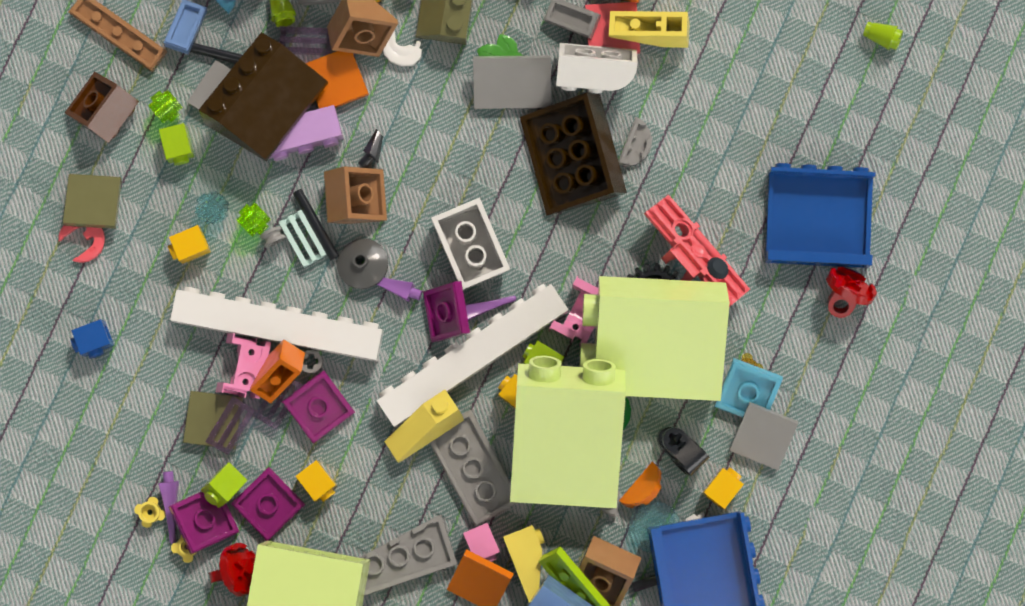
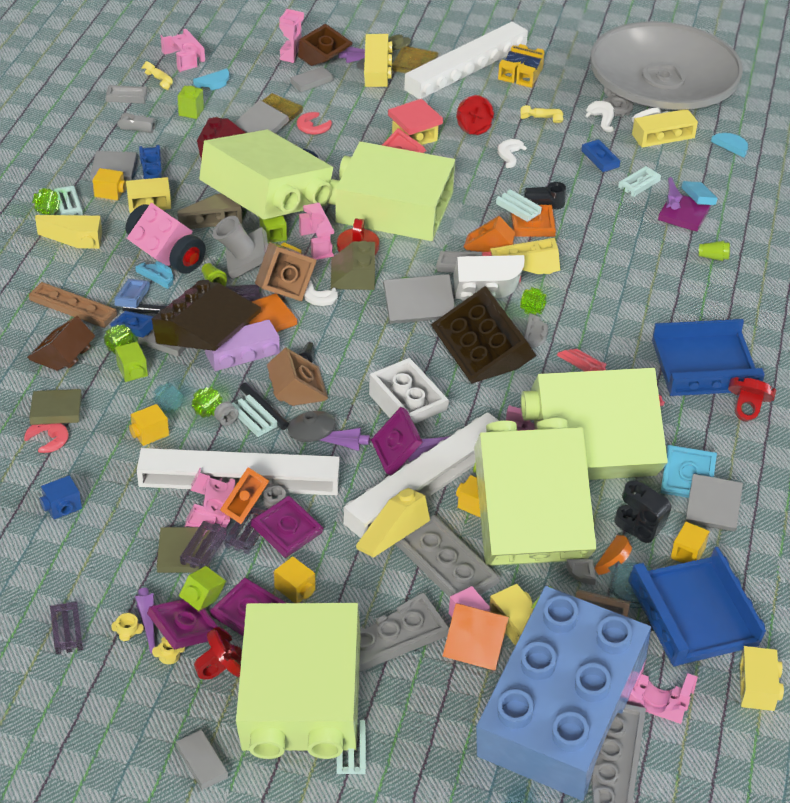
camera: 10 degrees left, 40 degrees down
none -> clear purple tile [50,601,83,654]
none -> blue plate [110,311,153,338]
none -> clear neon green gear [520,287,547,315]

